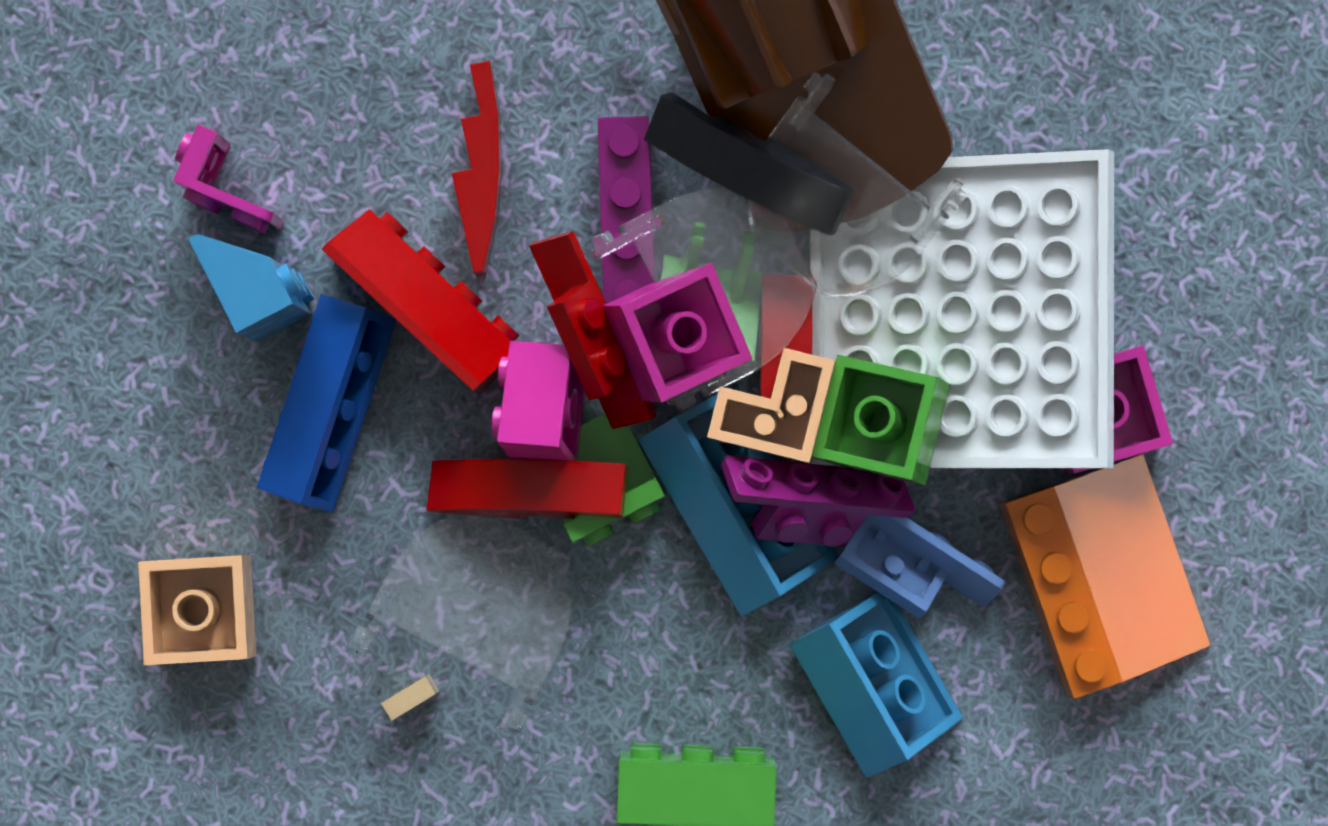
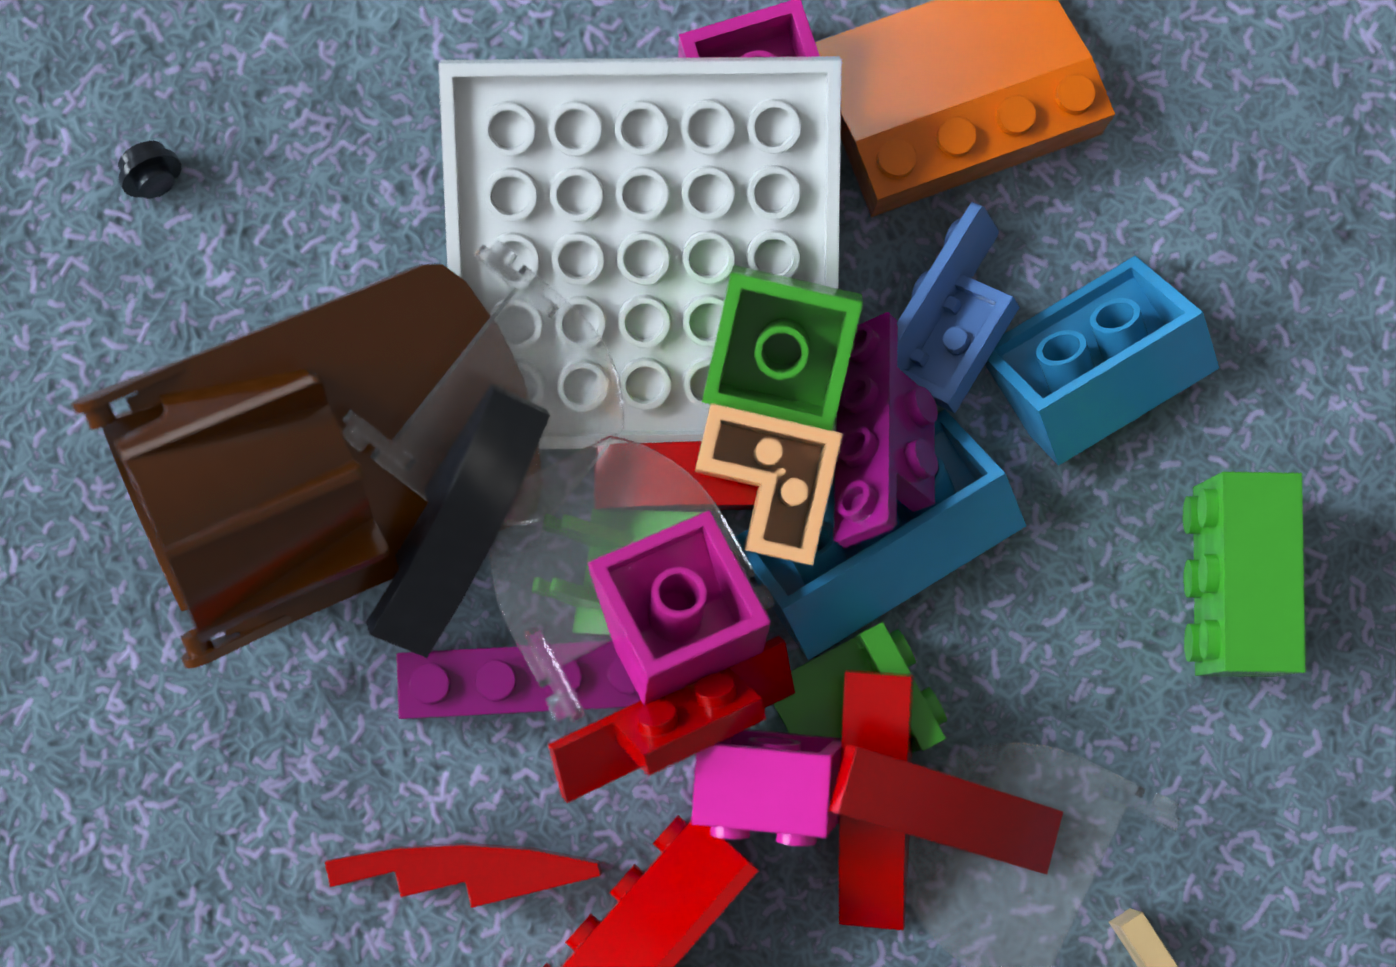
camera: 100 degrees left, 5 degrees down
none -> red slope [828,745,1063,875]

